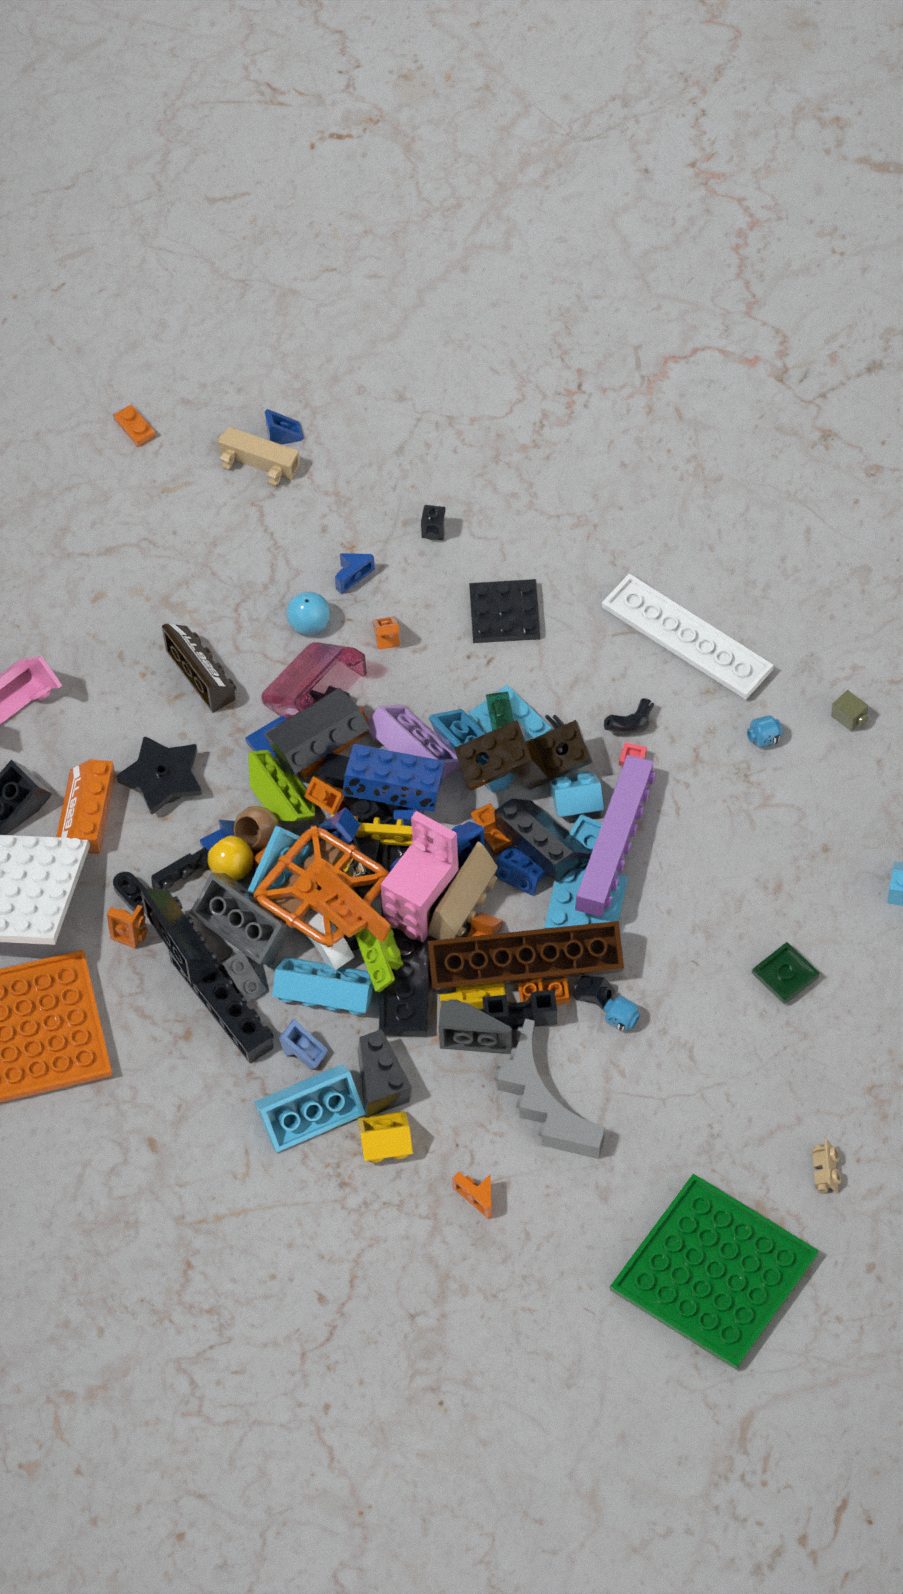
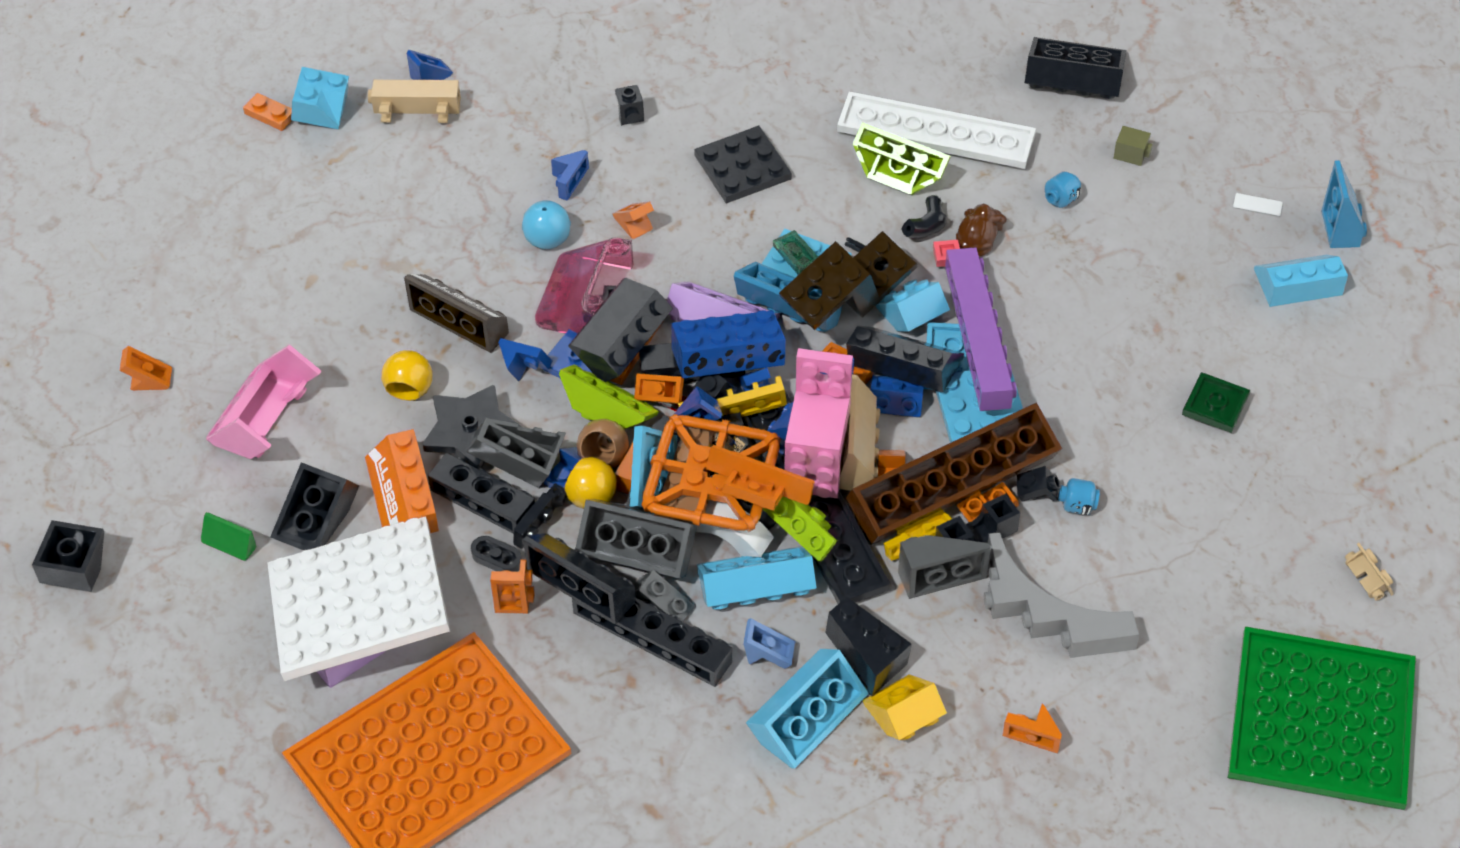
camera: 25 degrees left, 5 degrees down
none -> medium azure slope [291,67,349,129]
none -> yellow helmet [381,350,433,401]
none -> black brick [428,453,535,534]
none -> dark grey wedge [467,418,566,488]
none -> blue slope [498,338,553,381]
none -> lime wedge [852,122,951,195]
none -> reddish brown hair [956,203,1007,257]
none -> black slope [1024,37,1127,99]

